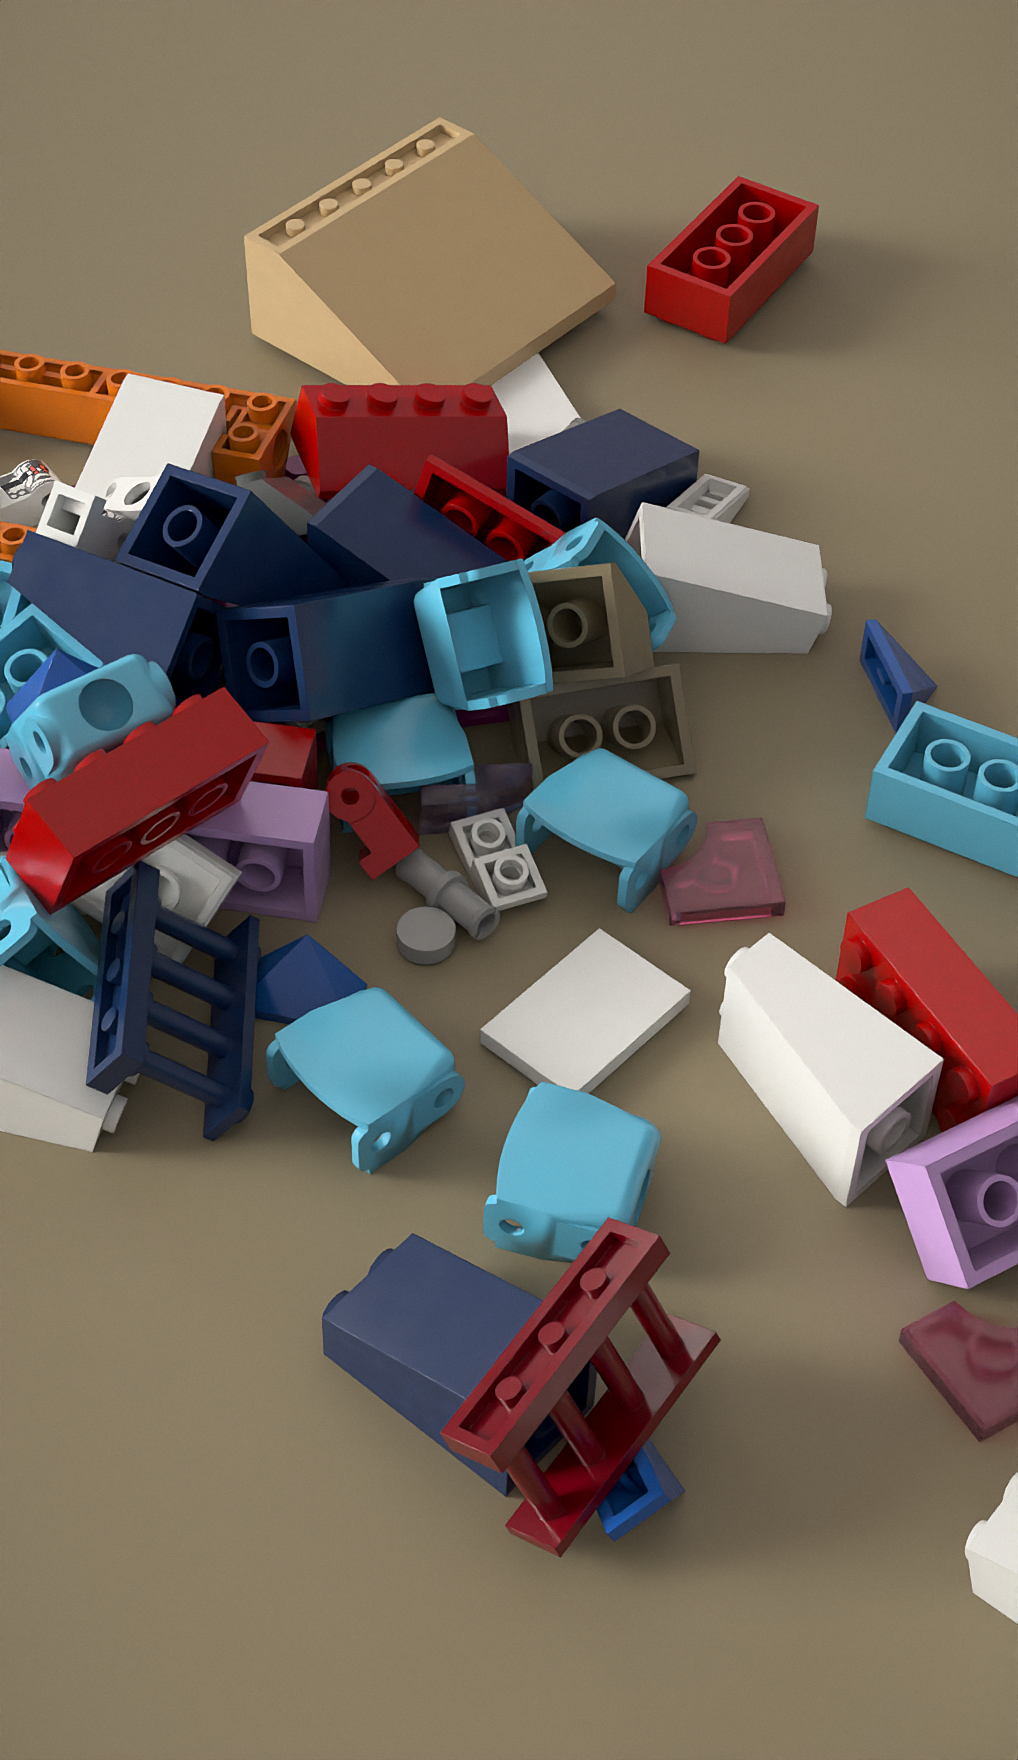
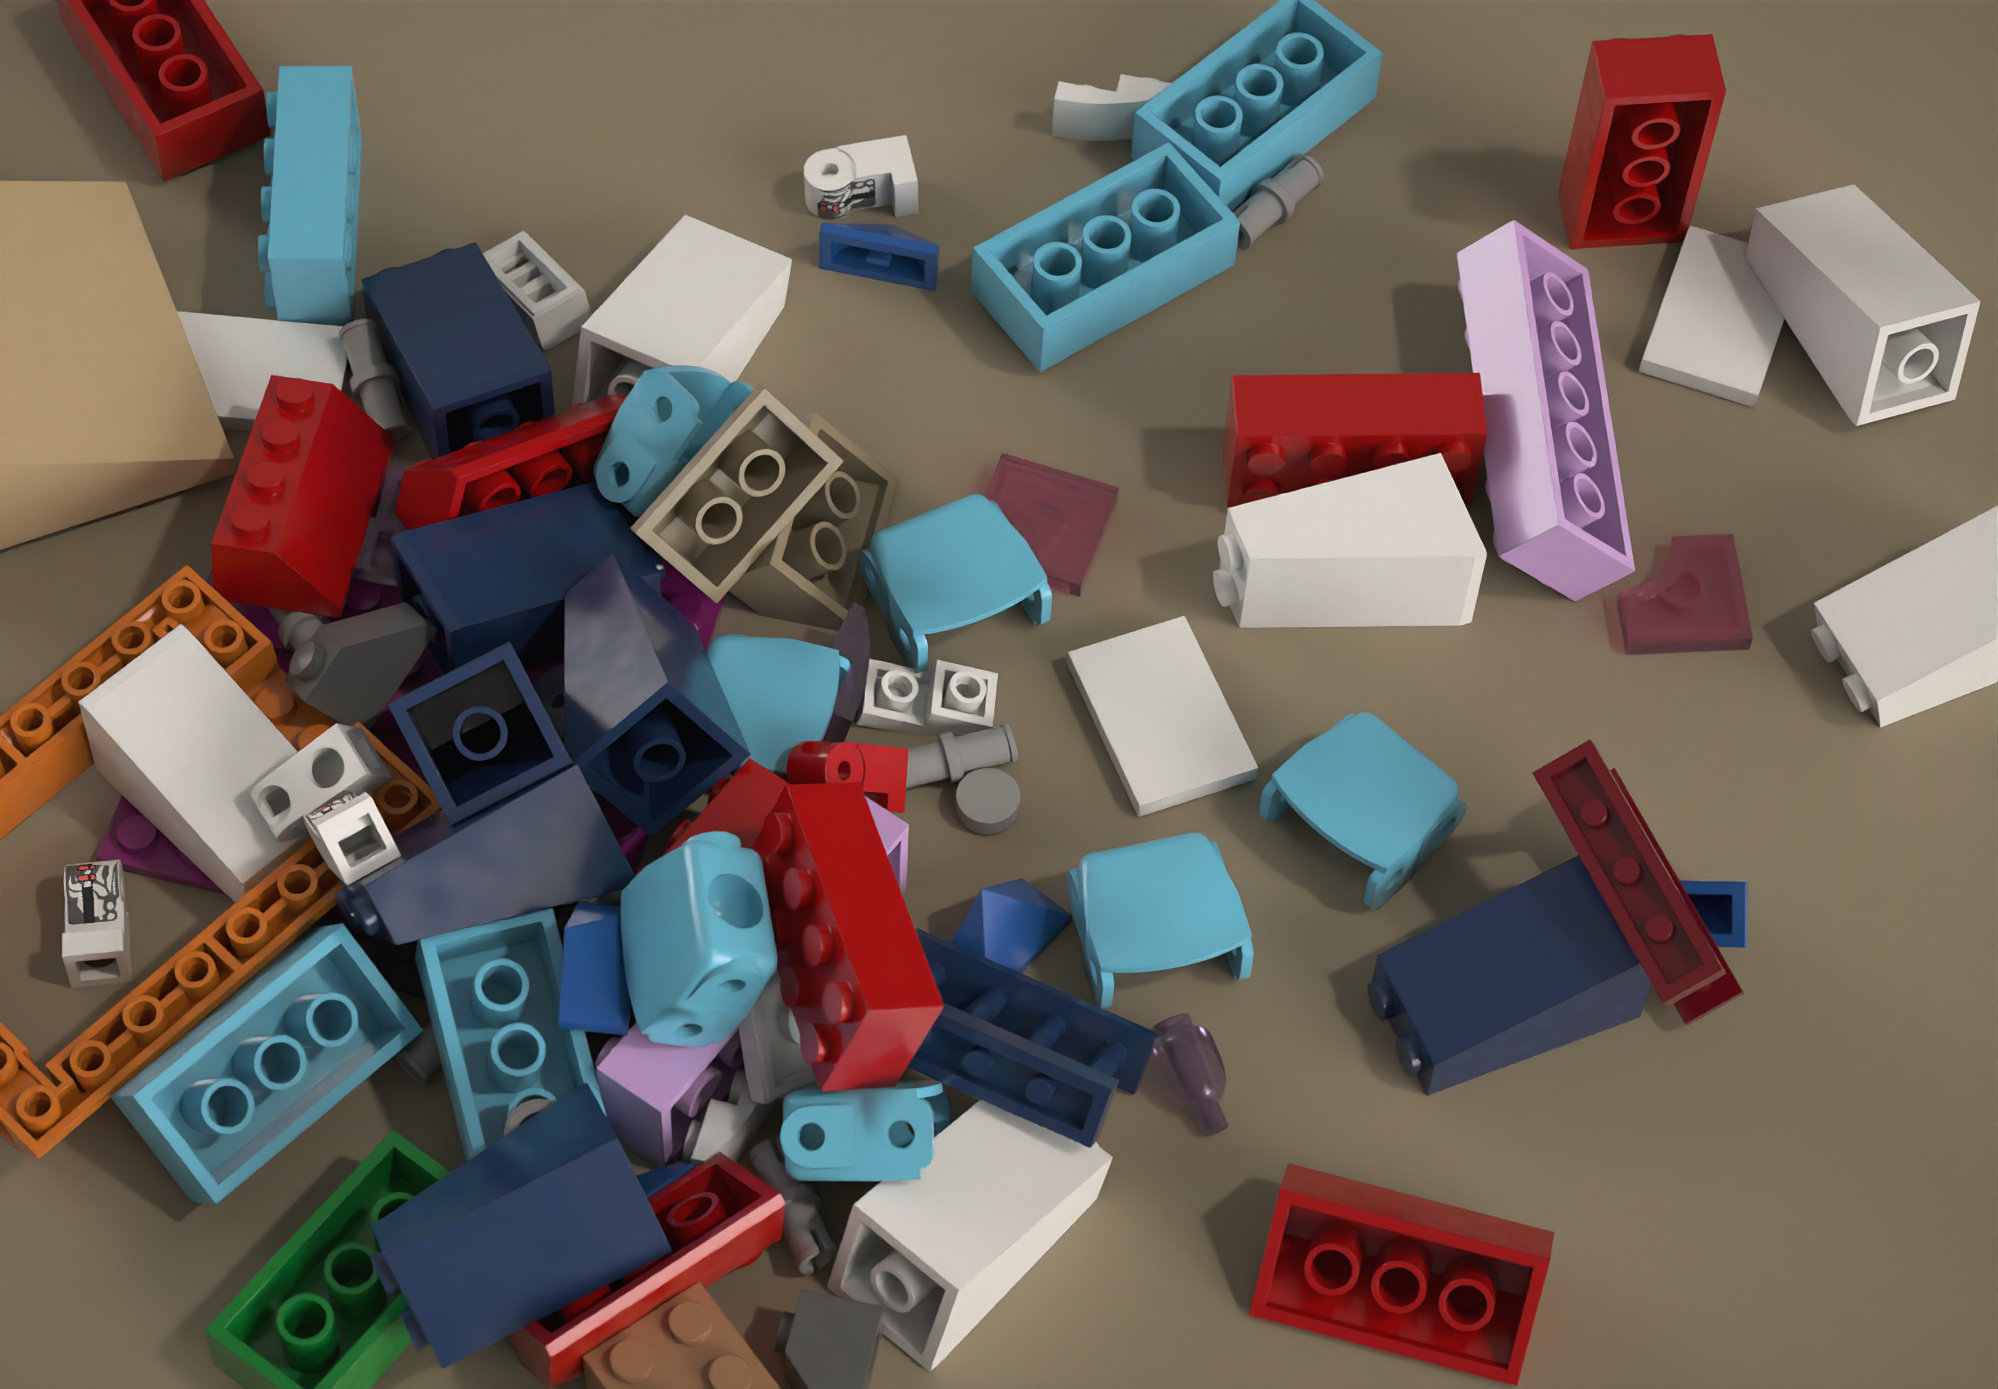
camera: 65 degrees left, 10 degrees up
medium azure piece [414,559,553,711] -> none
none -> medium azure brick [258,66,362,326]
none -> white leg [804,135,919,220]
none -> plant [1152,1013,1228,1137]
none -> red slope [1249,1163,1554,1386]

